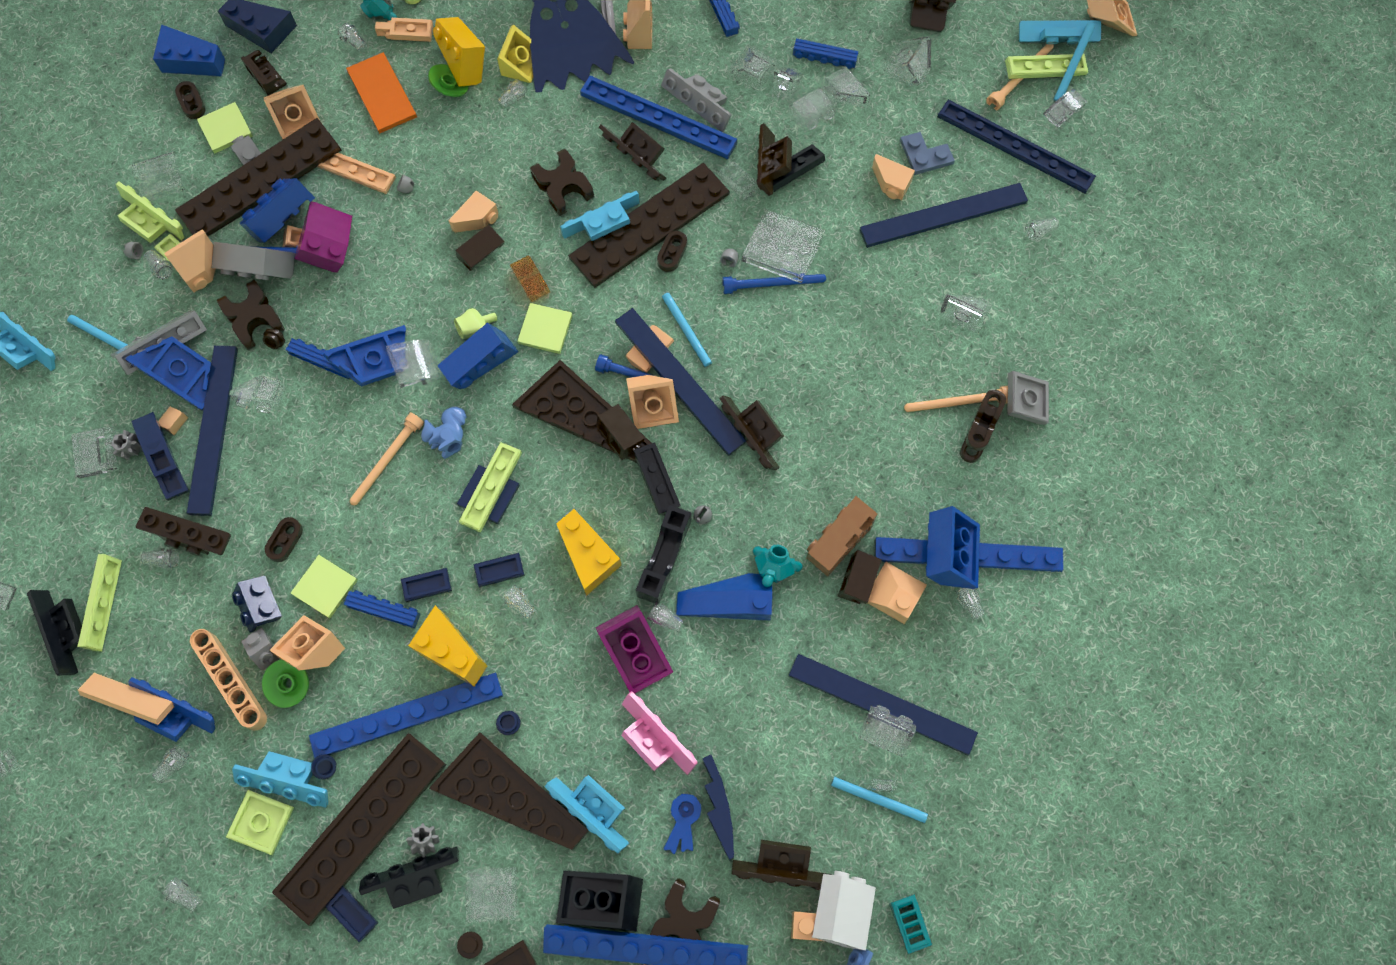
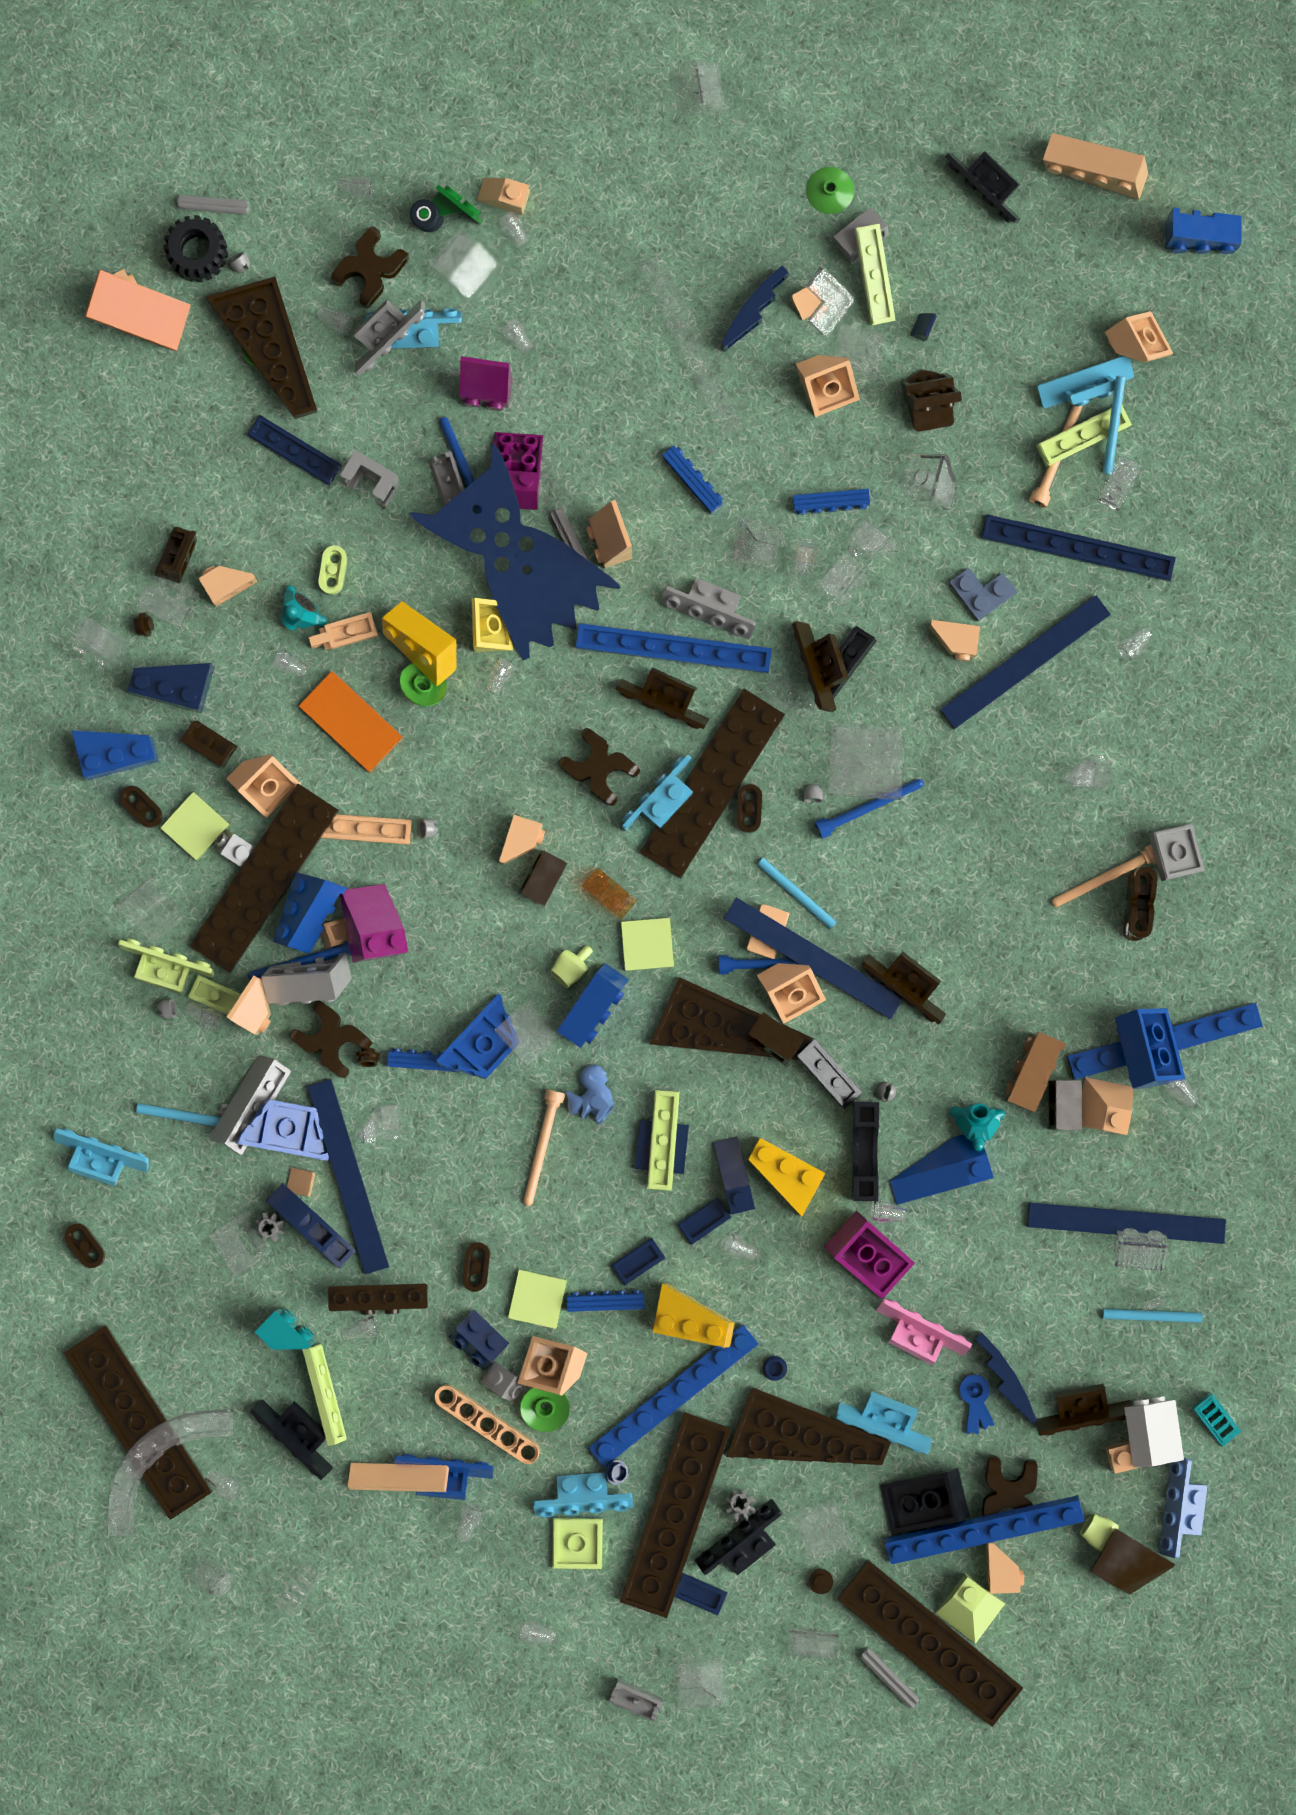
camera: 20 degrees left, 15 degrees up
none -> teal slope [255,1308,316,1350]
none -> dark blue slope [713,1137,755,1215]

